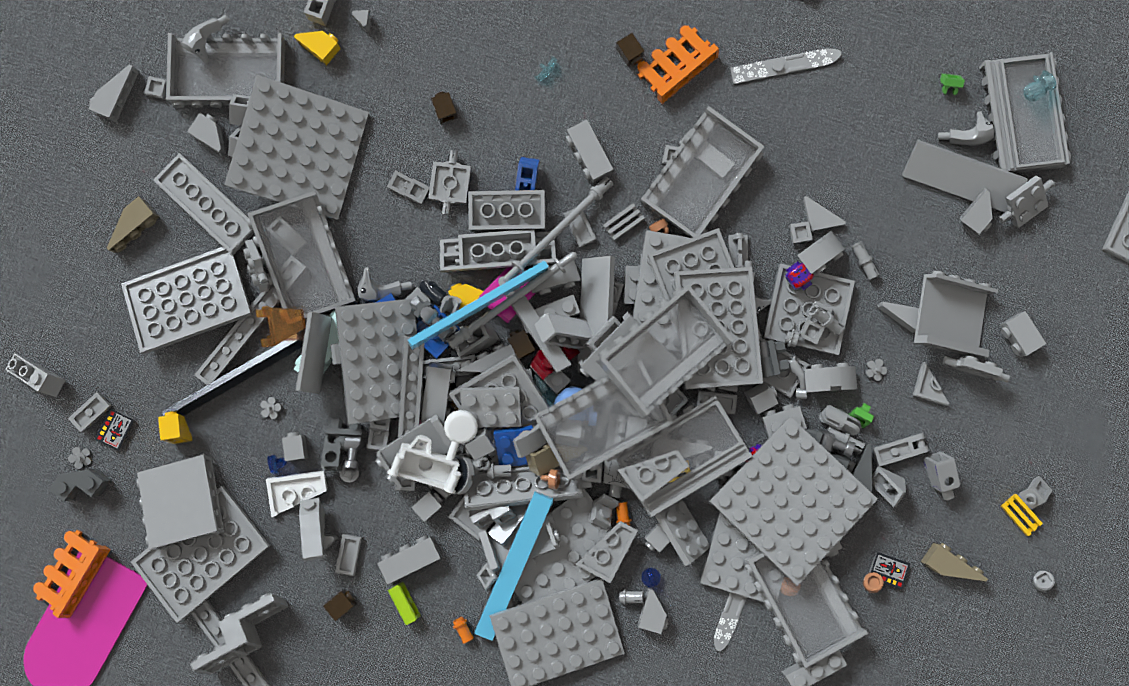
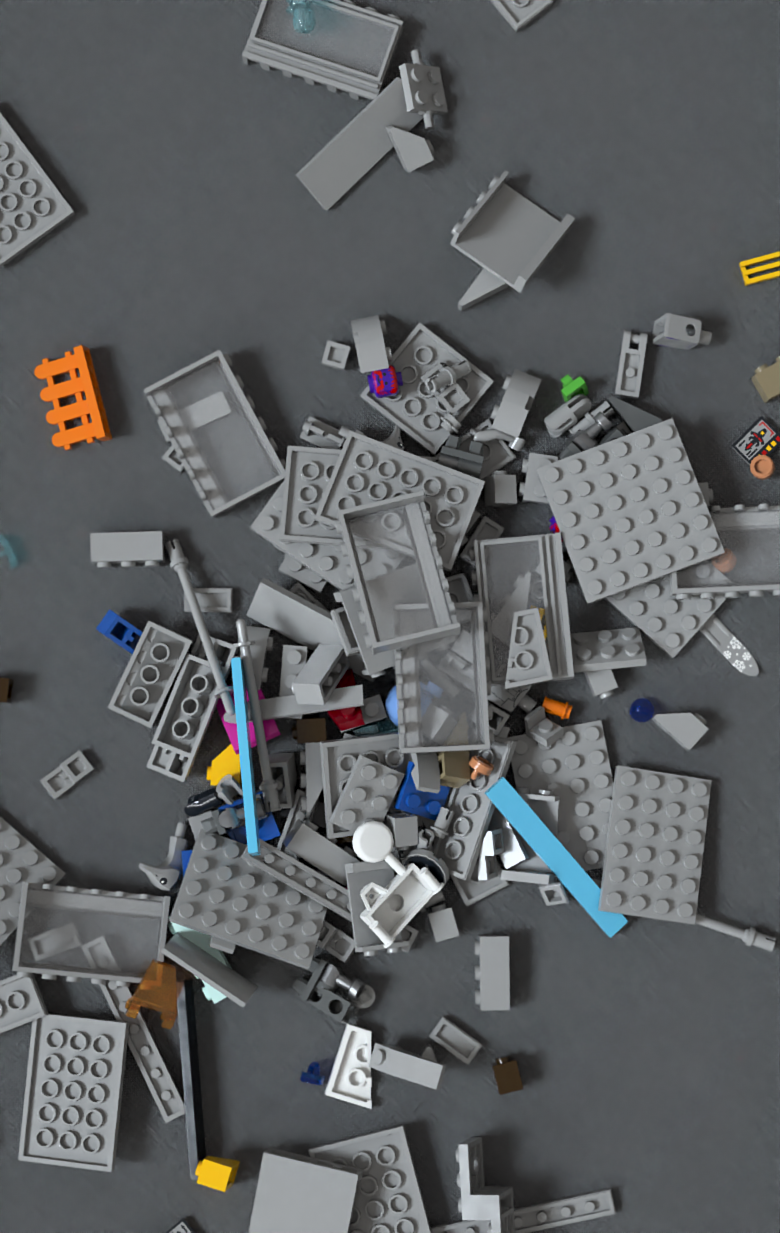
camera: 60 degrees left, 0 degrees up
light grey plate [243,239,269,293] -> none
light grey plant [260,397,282,419] -> none
light grey brick [282,432,308,461] -> none
lime brick [387,582,421,625] -> none
light grey plate [428,150,471,215] -> none
orange pin [453,616,474,644] -> none
light grey wing [576,521,638,583] -> none
light grey tile [603,203,645,241] -> none
dark brown brick [616,33,645,66] -> none
light grey pin [619,589,645,605] -> none
nougat tile [649,218,669,234] -> none
light grey piece [730,48,841,85] -> none
light grey tile [803,196,846,232] -> none
light grey pin [851,241,880,280] -> none
light grey plant [866,359,887,381] -> none
light grey slope [872,467,906,507] -> none
light grey tile [913,362,949,406] -> none
light grey animal [938,111,994,145] -> none
bright green tile [940,74,965,95] -> none
light grey plate [943,356,1010,383] -> none
light grey brick [999,311,1046,357] -> none
light grey bracket [1018,476,1052,509] -> none

